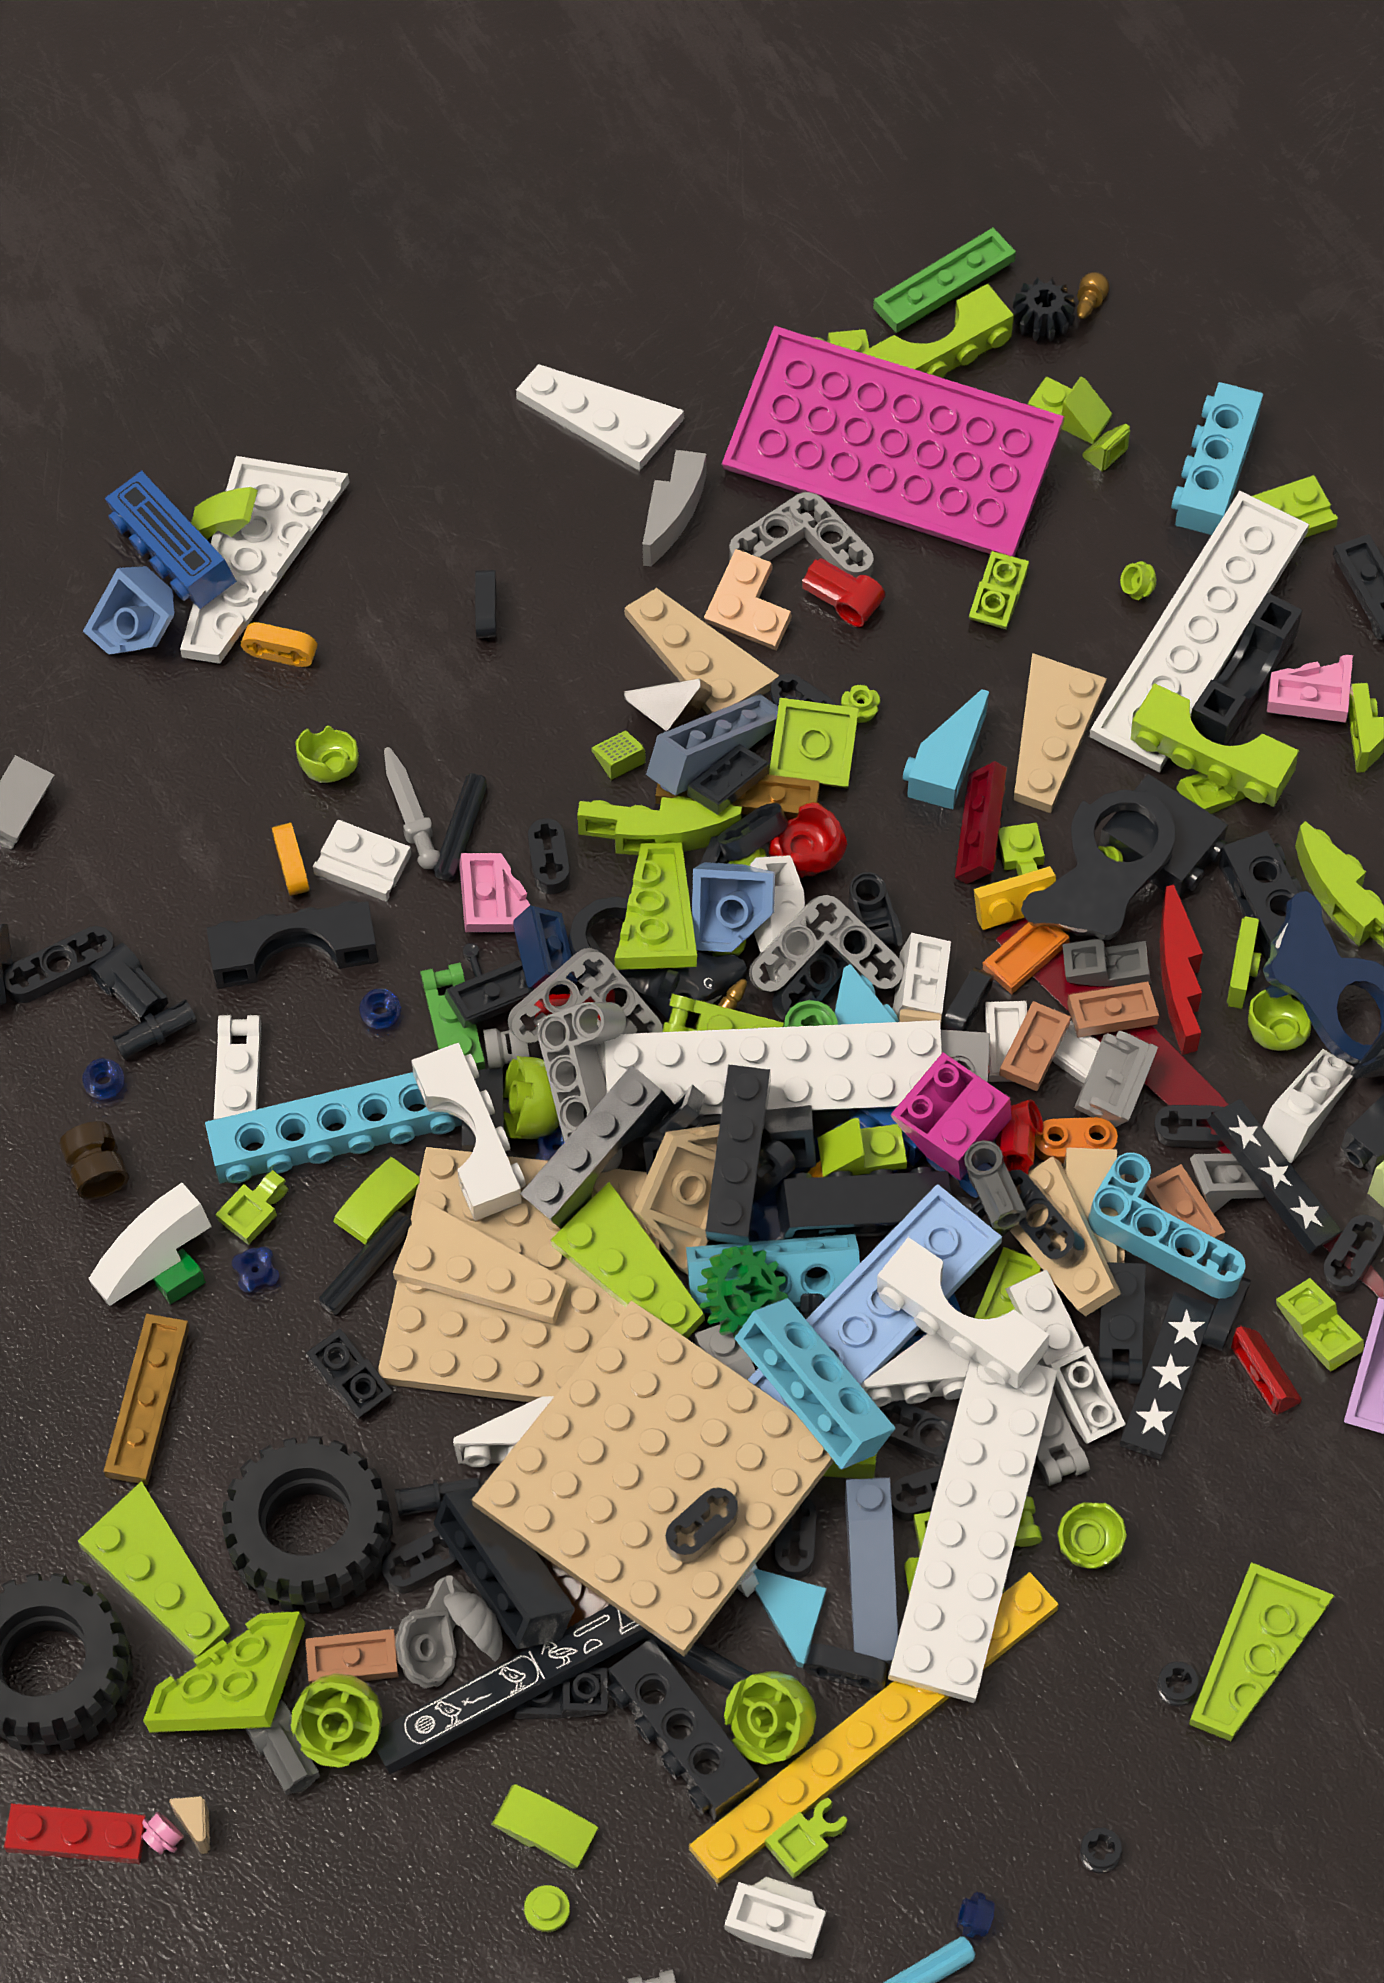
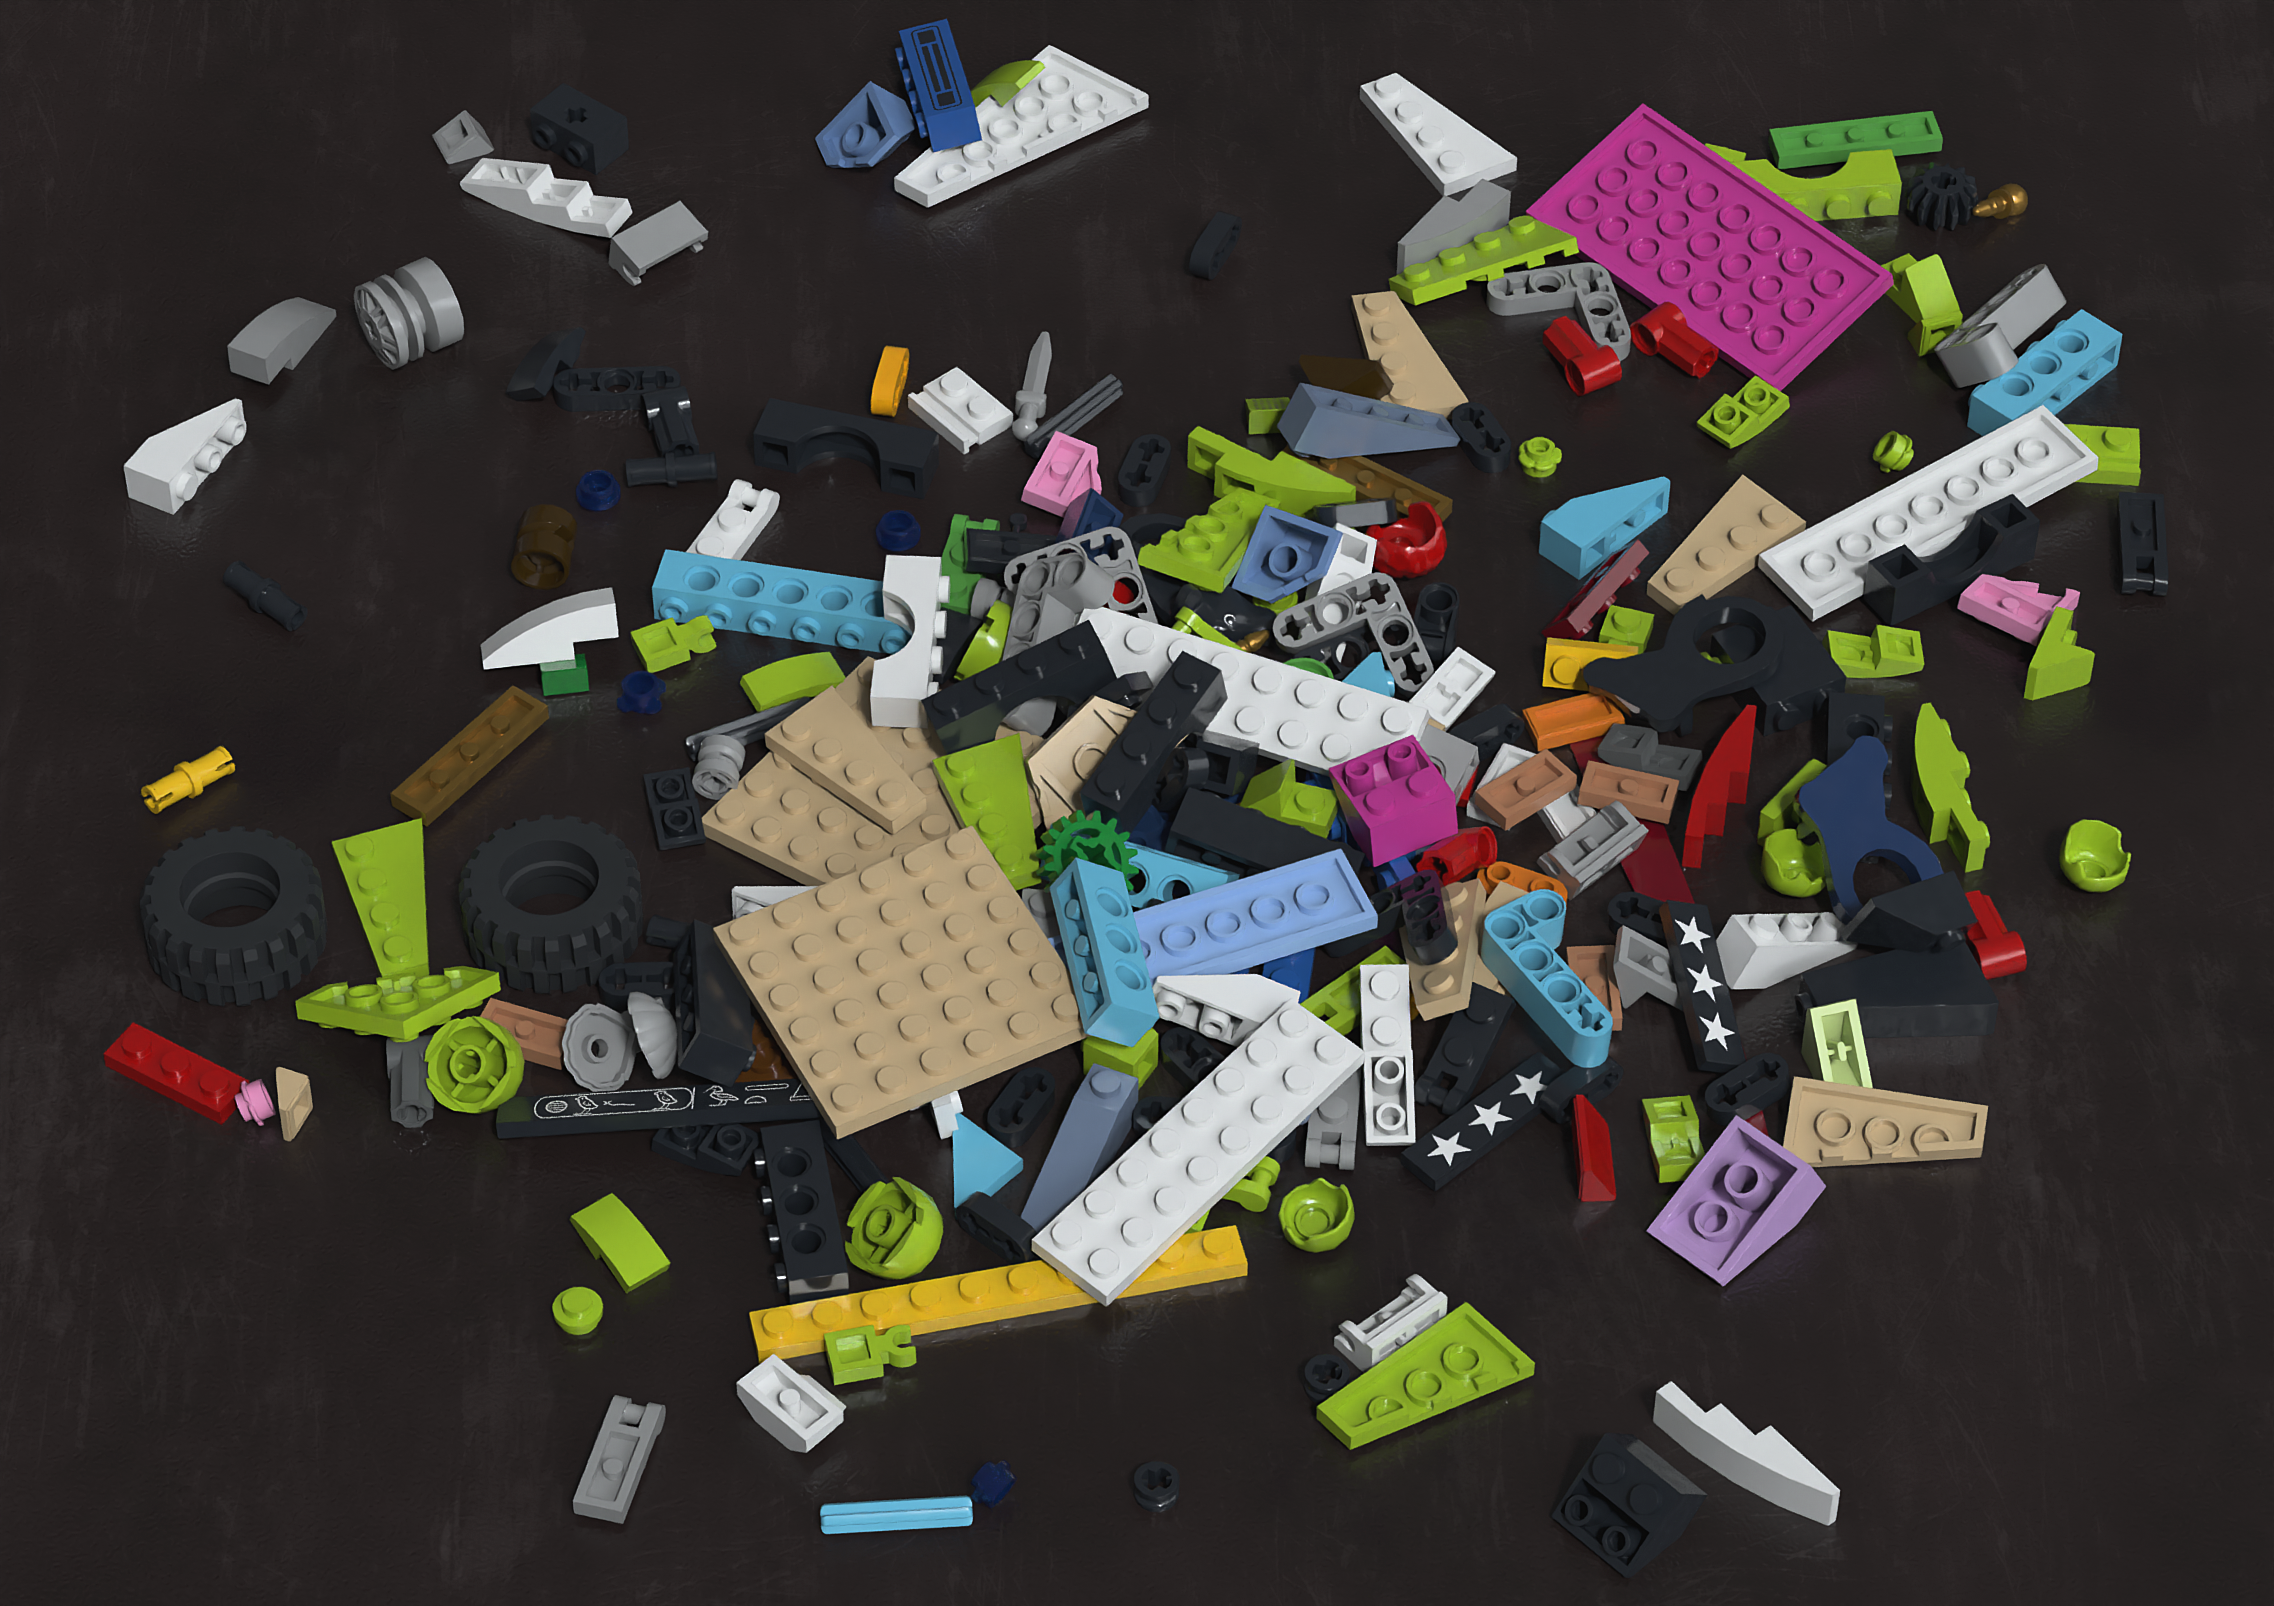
camera: 25 degrees right, 15 degrees down
light orange beam [241,623,318,667] -> none
lime hair [295,726,359,783] -> none
black beam [665,1487,738,1562] -> none
black plate [687,744,770,815] -> none
light nougat plate [704,549,792,651] -> none
lime plate [769,698,859,789] -> none
white arch [877,1237,1049,1389] -> none
dark grey piece [964,1140,1027,1230] -> none
lime arch [1130,683,1299,807] -> none
none -> light grey wheel [692,735,746,800]
none -> white hinge [1334,1274,1447,1373]
none -> lime wing [1388,216,1579,305]
none -> red piece [1630,302,1719,379]
none -> light grey beam [1934,264,2066,388]

